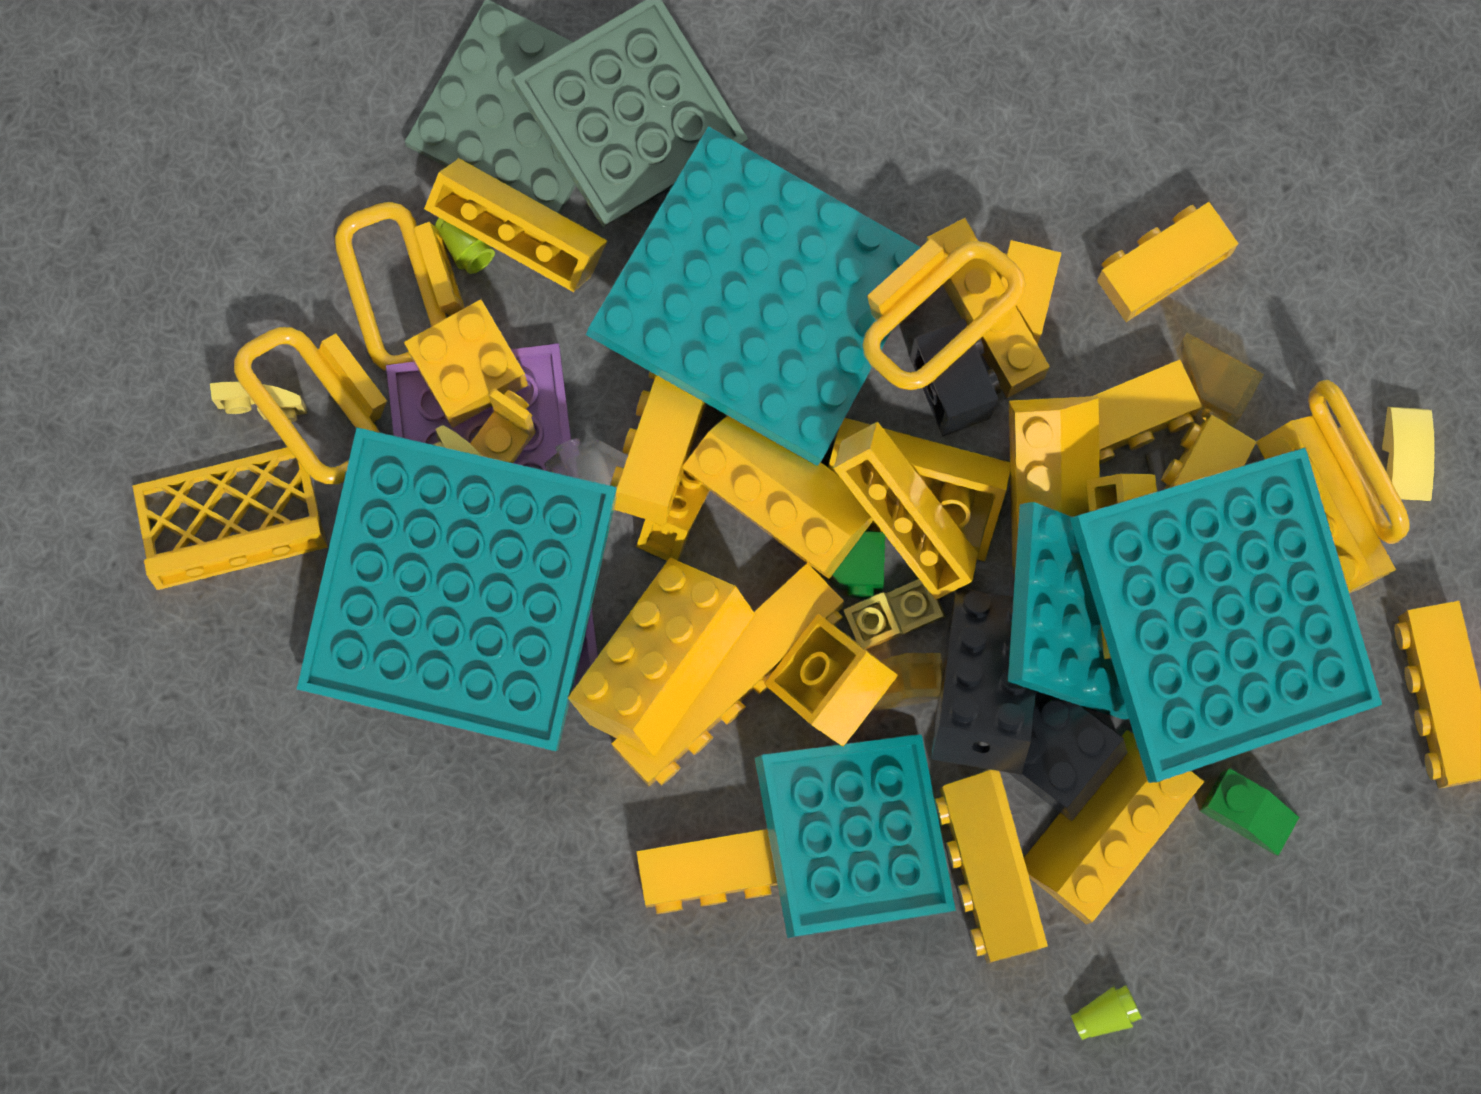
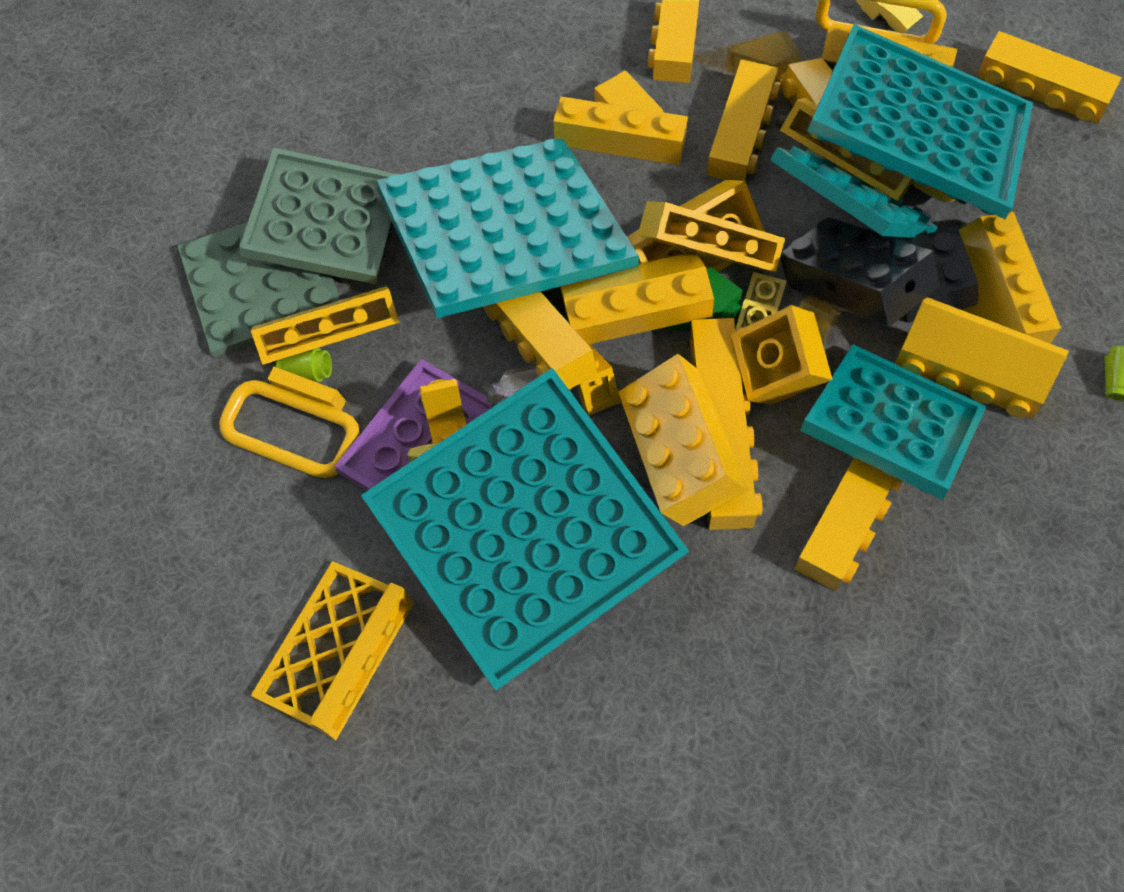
camera: 45 degrees left, 15 degrees down
light yellow slope [210,382,307,423] -> none
yellow bar [234,327,387,485] -> none
yellow brick [404,299,528,428] -> none
yellow bar [862,238,1026,390] -> none
black brick [910,319,1001,437] -> none
yellow slope [1009,396,1100,576] -> none
green slope [1200,768,1300,856] -> none

